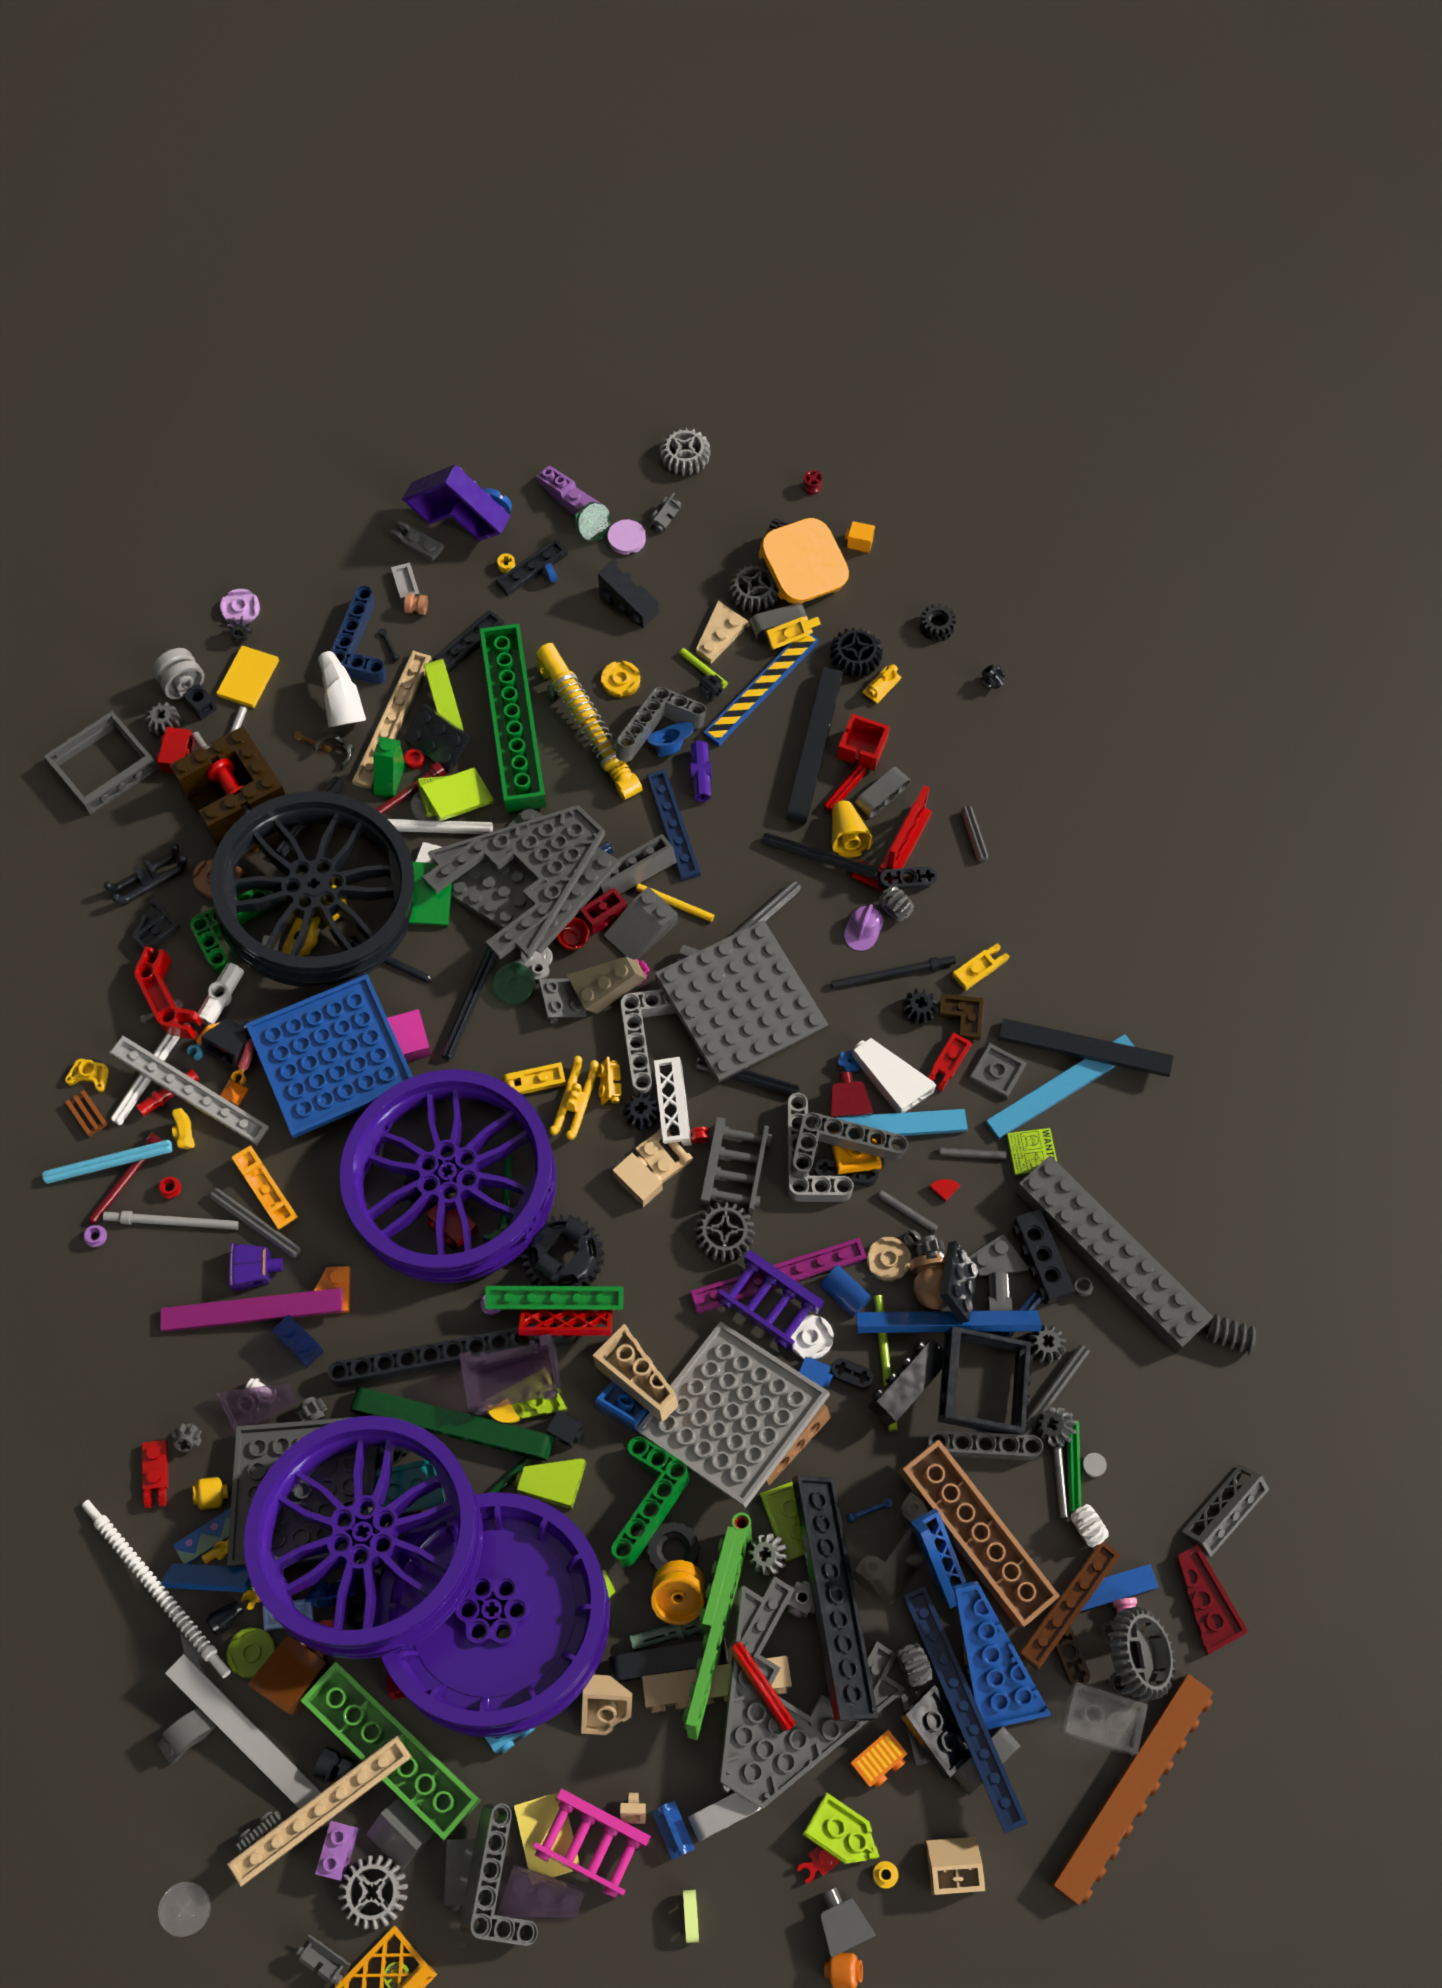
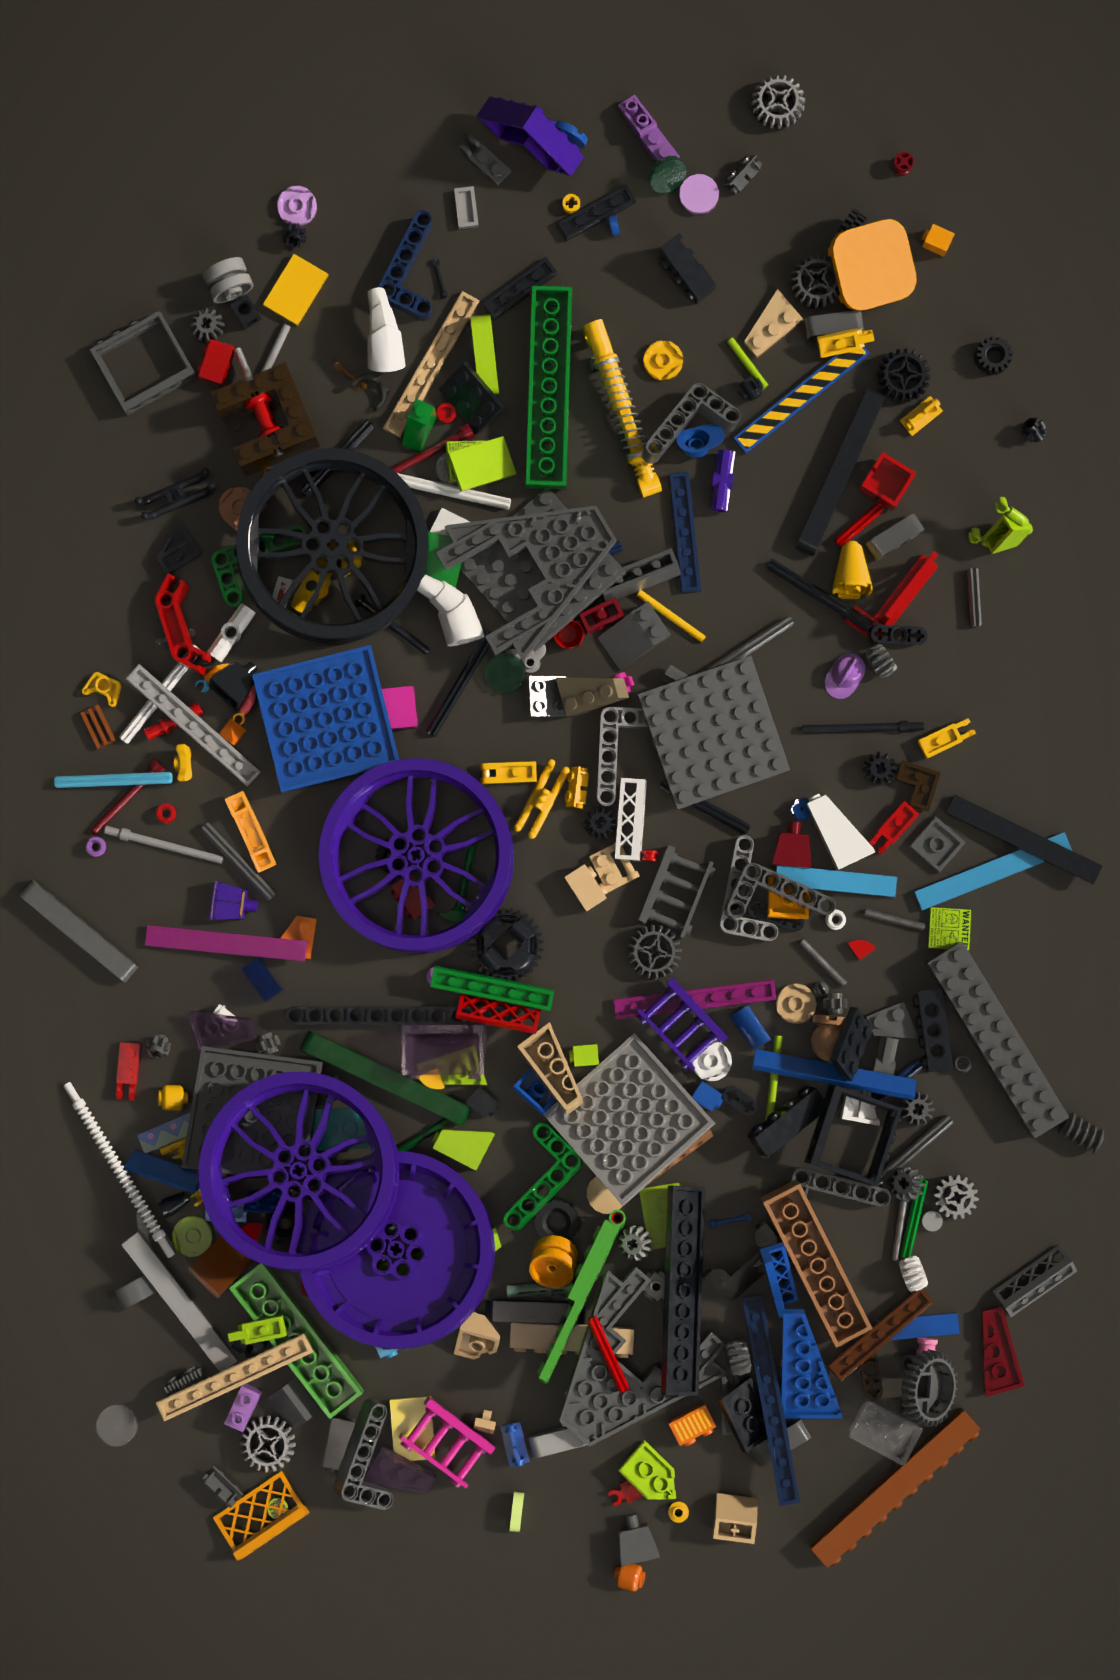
camera: 15 degrees right, 20 degrees up
nougat wheel [404,593,428,615] -> none
none -> dark grey beam [19,879,139,983]
none -> lime hinge [228,1315,287,1345]
none -> white piece [417,575,485,647]
none -> lime brick [569,1044,599,1067]
none -> tan tile [587,1176,622,1214]
none -> white plate [825,909,846,930]
none -> white wing [840,1087,880,1126]
none -> light grey gear [933,1175,979,1220]
none -> lime torso [969,497,1033,554]

